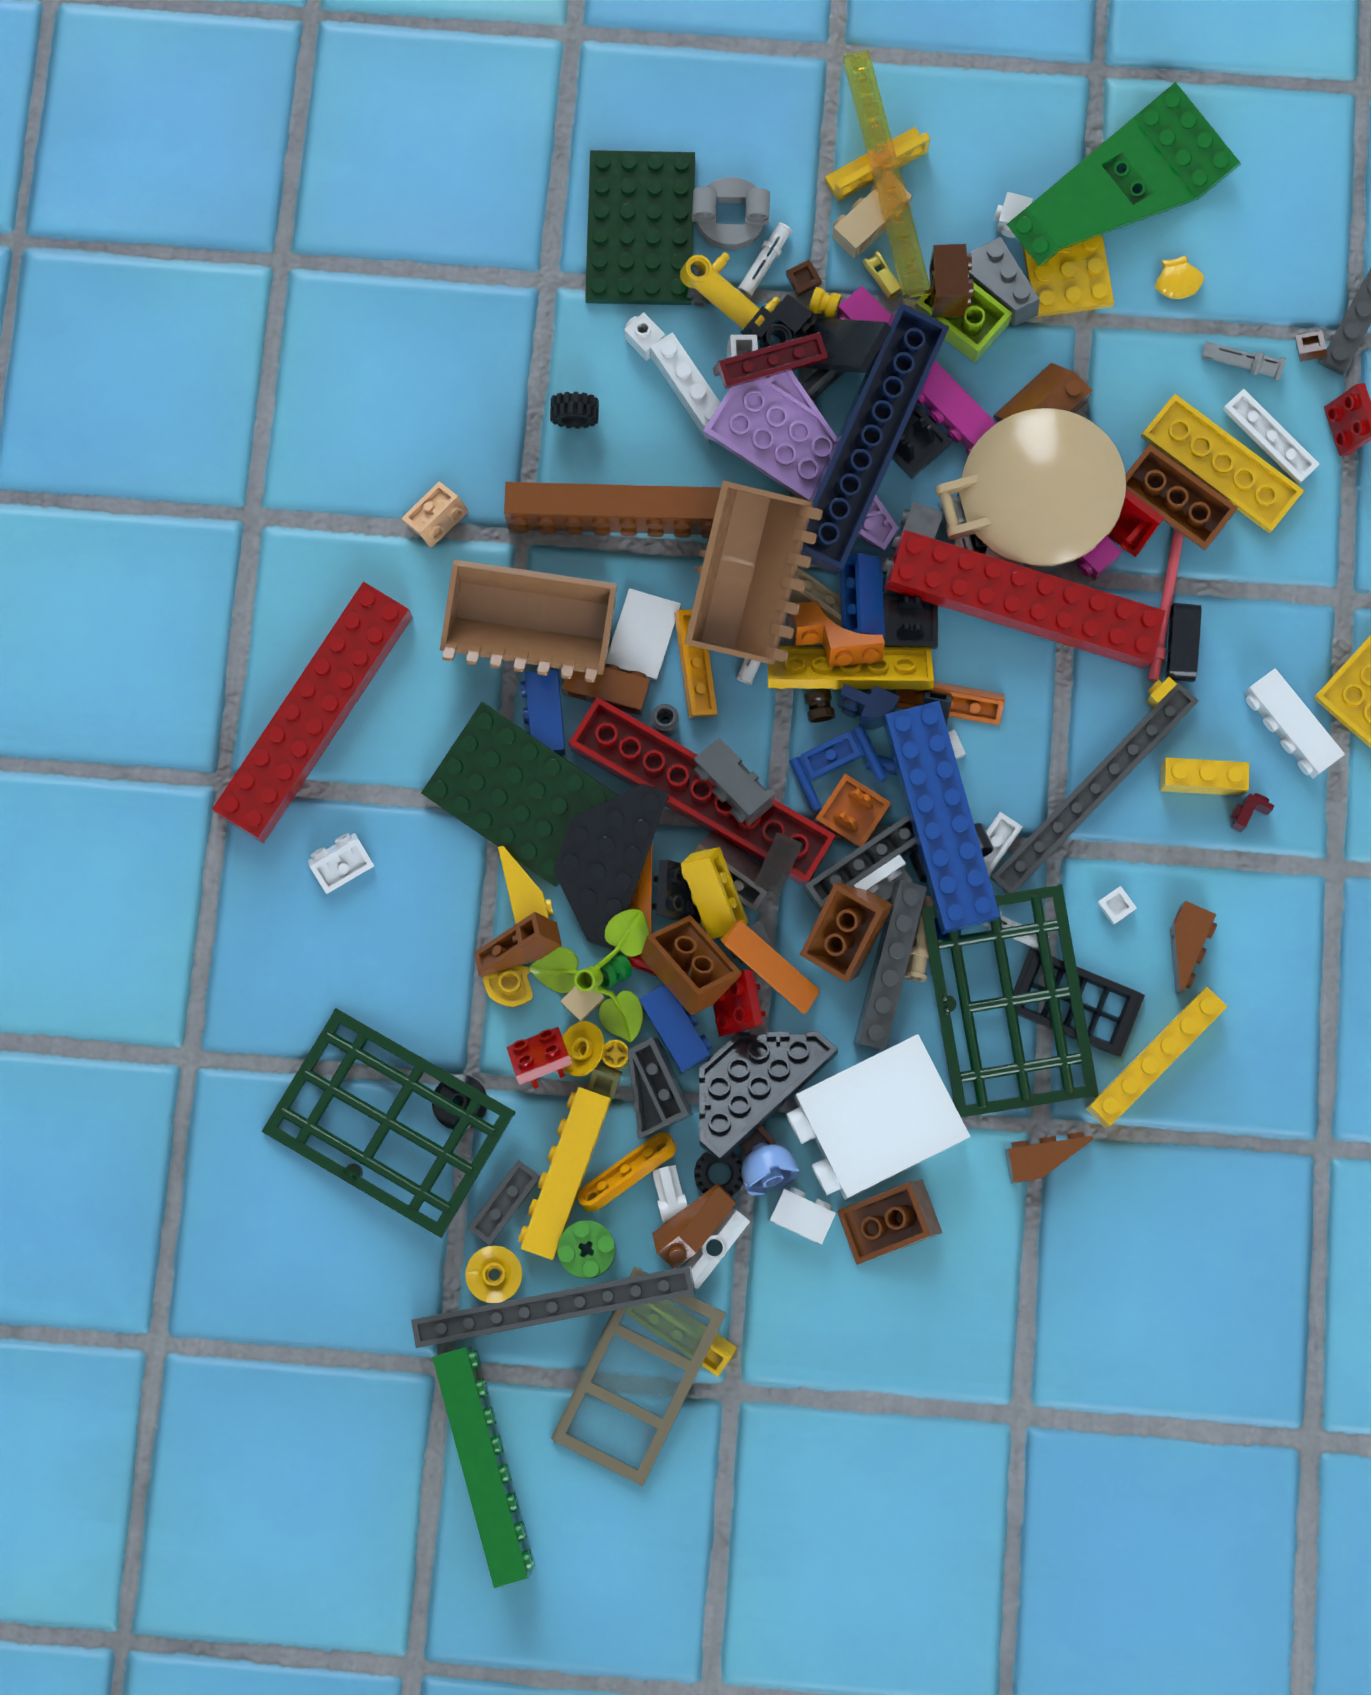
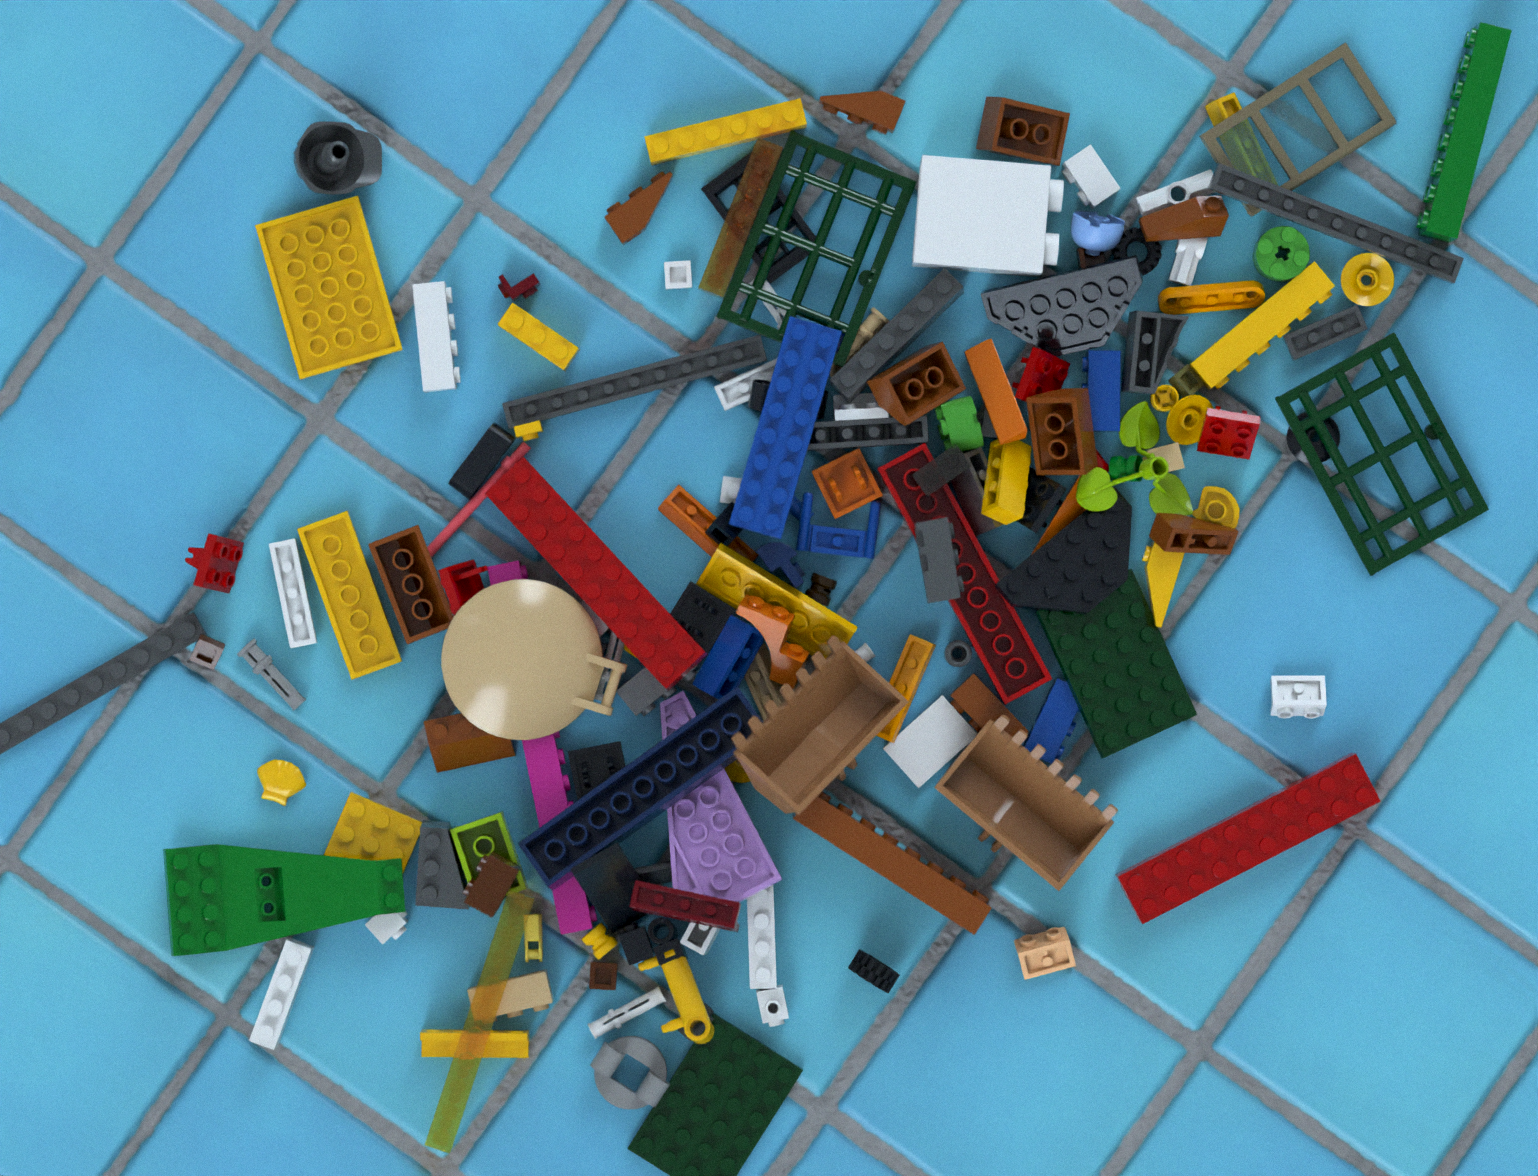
camera: 155 degrees left, 10 degrees up
none -> white brick [249,938,314,1050]
none -> clear orange brick [698,137,783,299]
none -> bright green brick [934,396,984,456]

